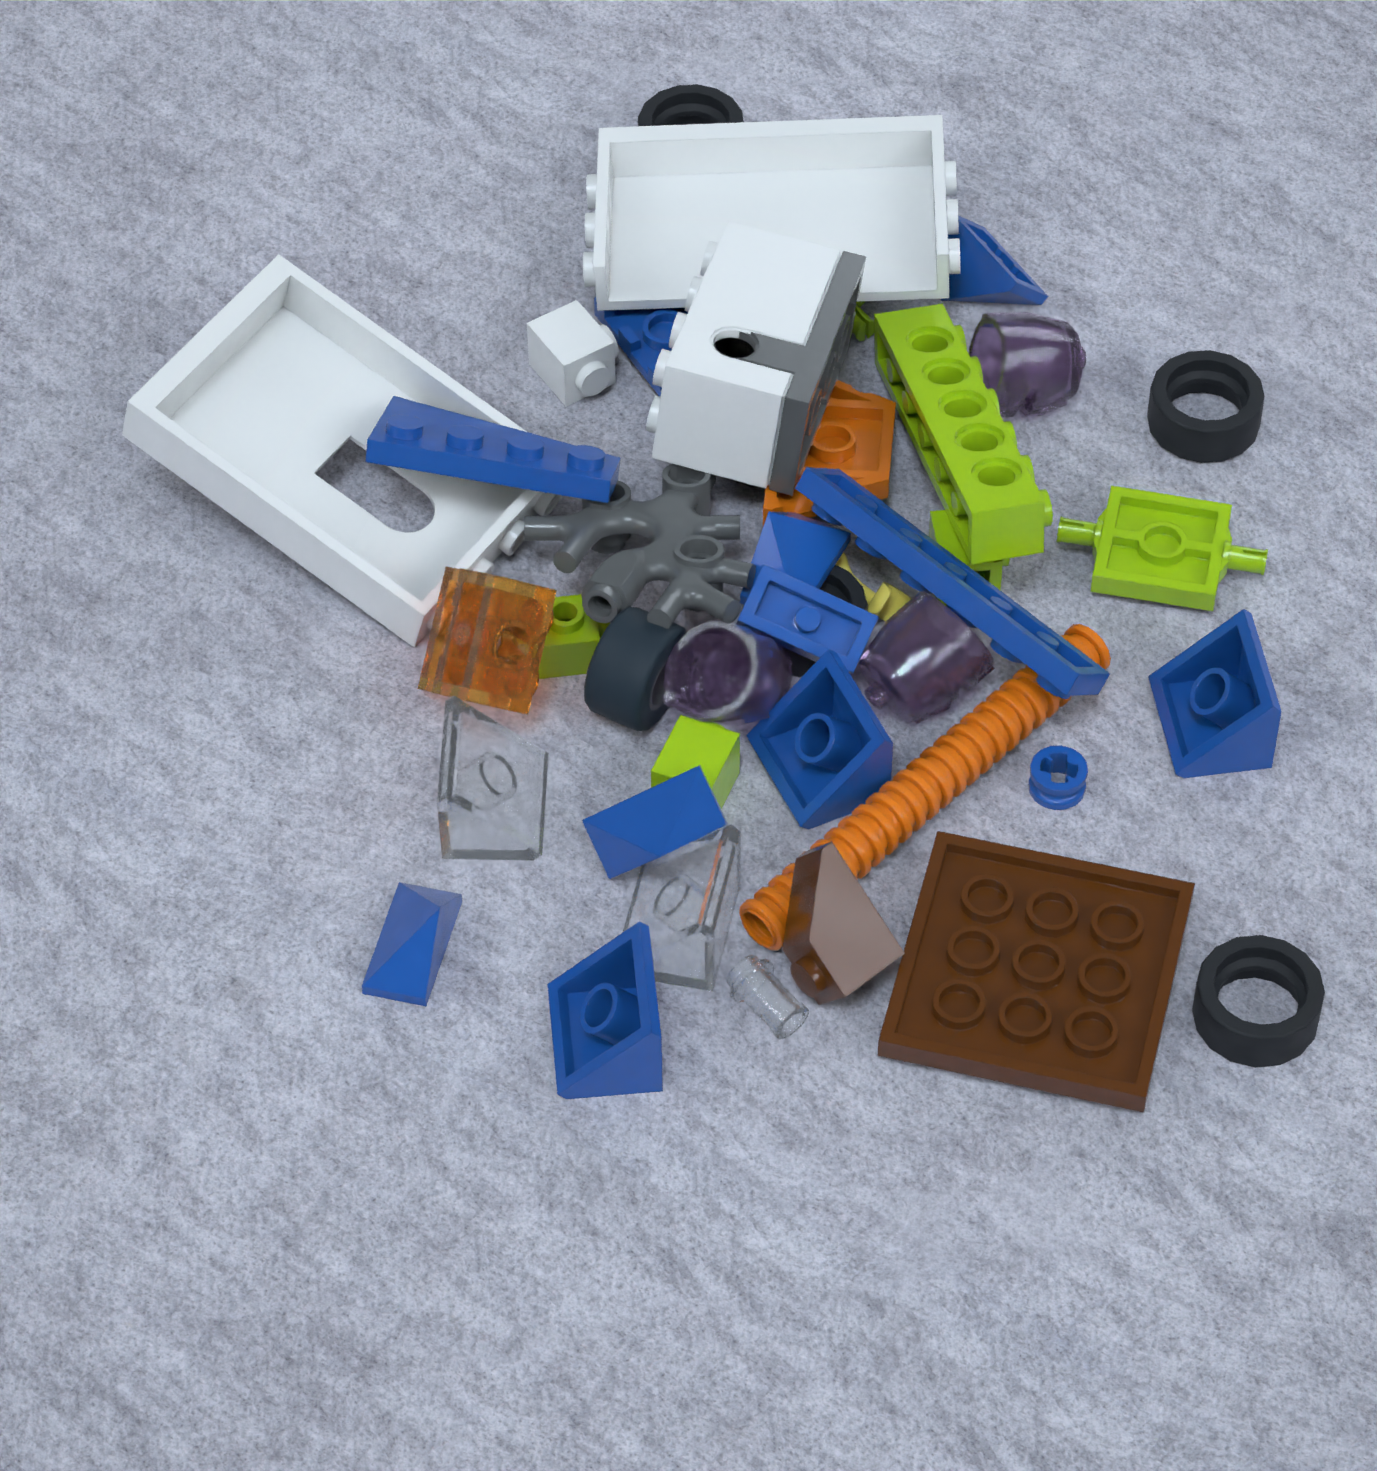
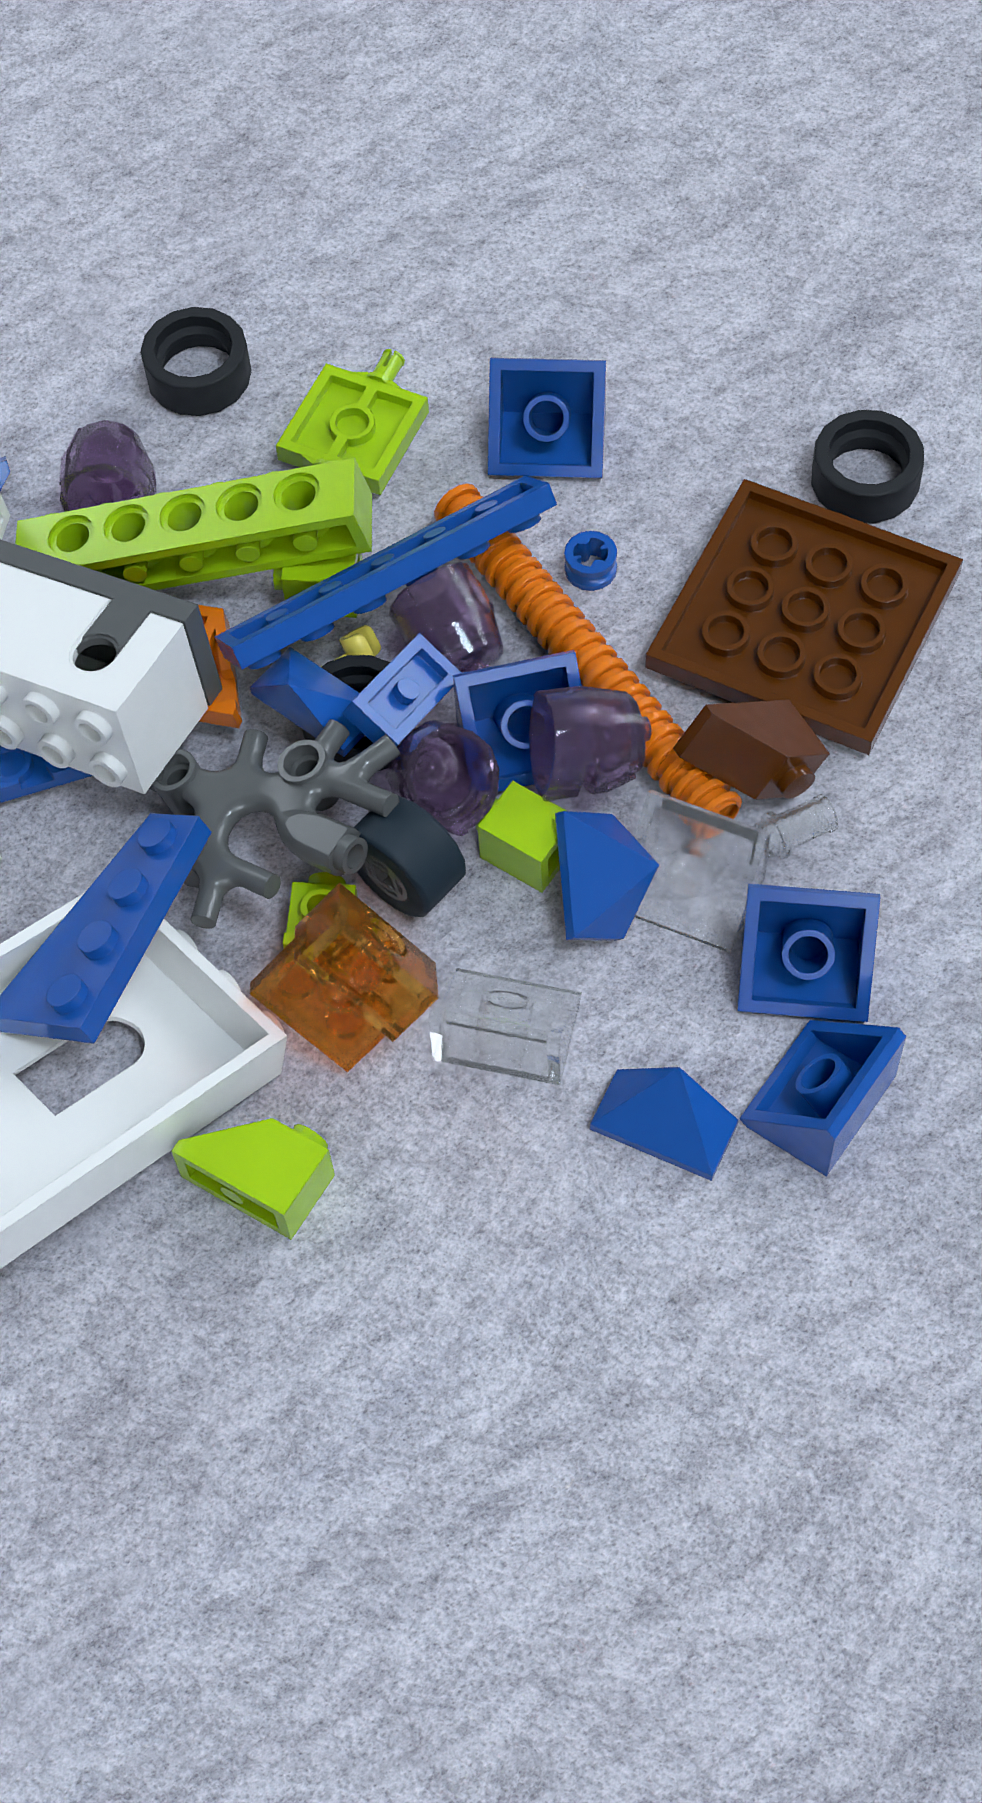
camera: 75 degrees left, 10 degrees up
none -> lime slope [171,1118,335,1240]
none -> clear purple helmet [529,686,651,801]
none -> blue slope [739,1020,906,1177]

